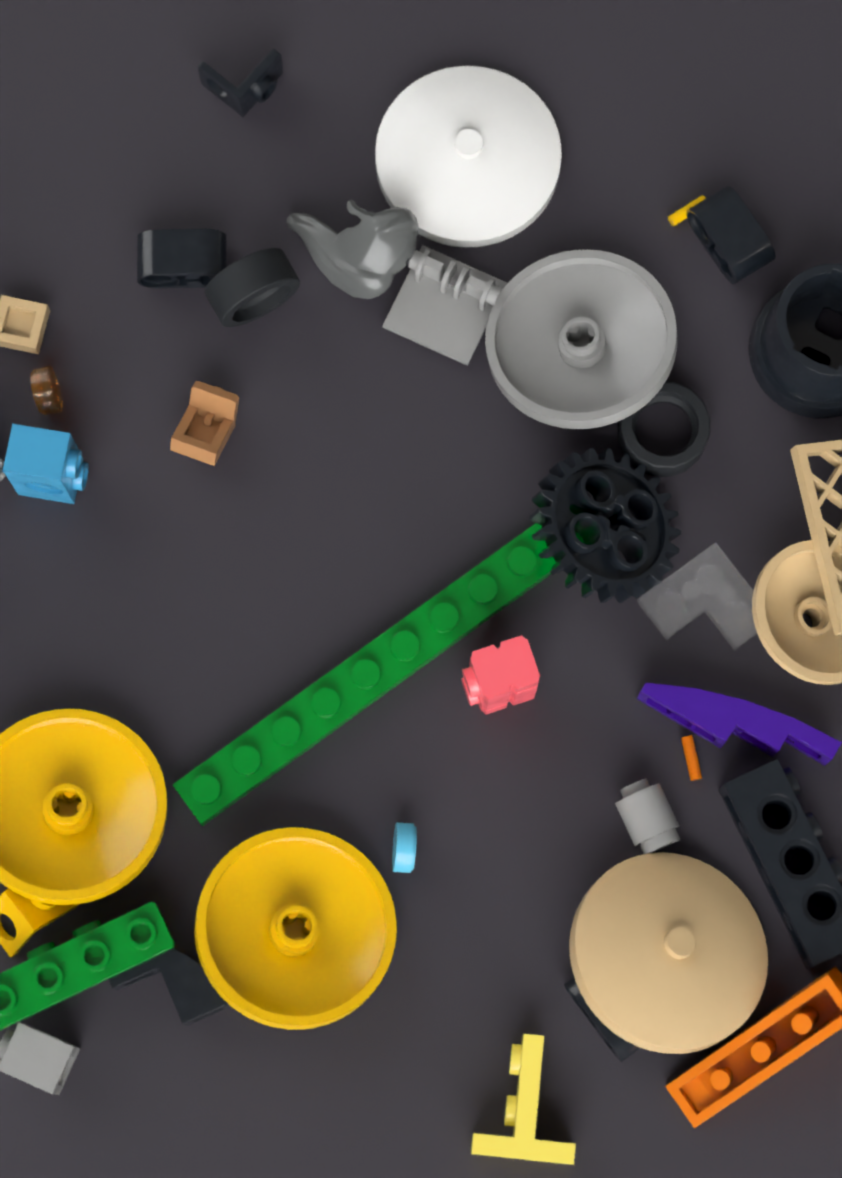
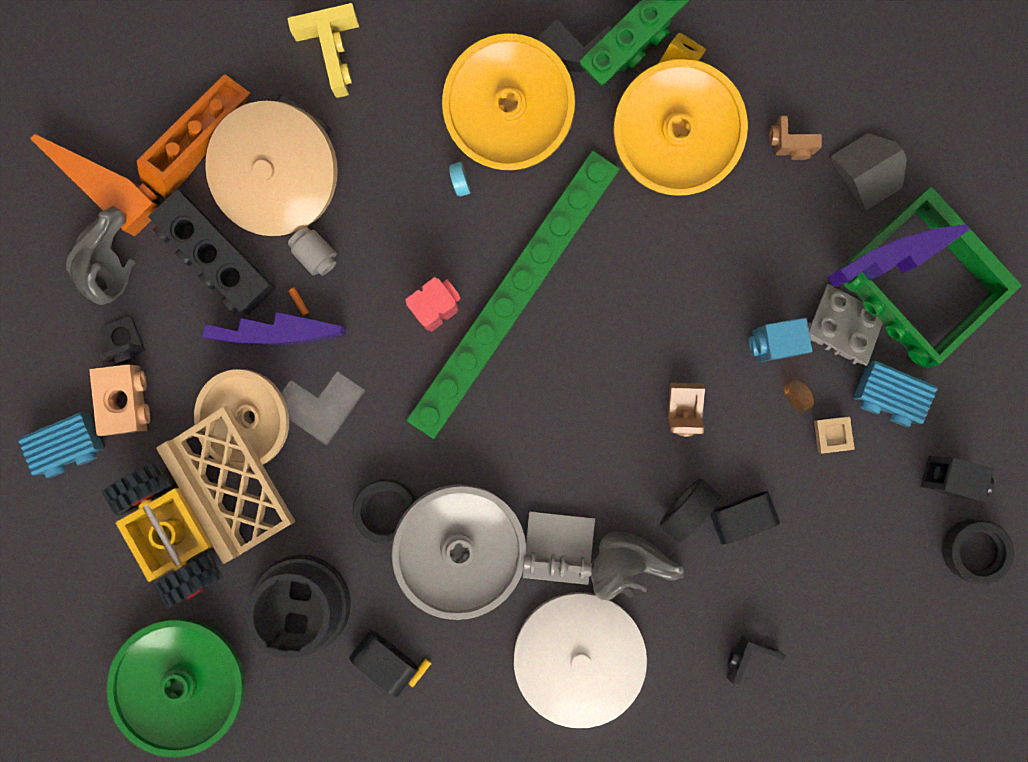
camera: 160 degrees right, 10 degrees up
black gear [529,448,681,603] -> none

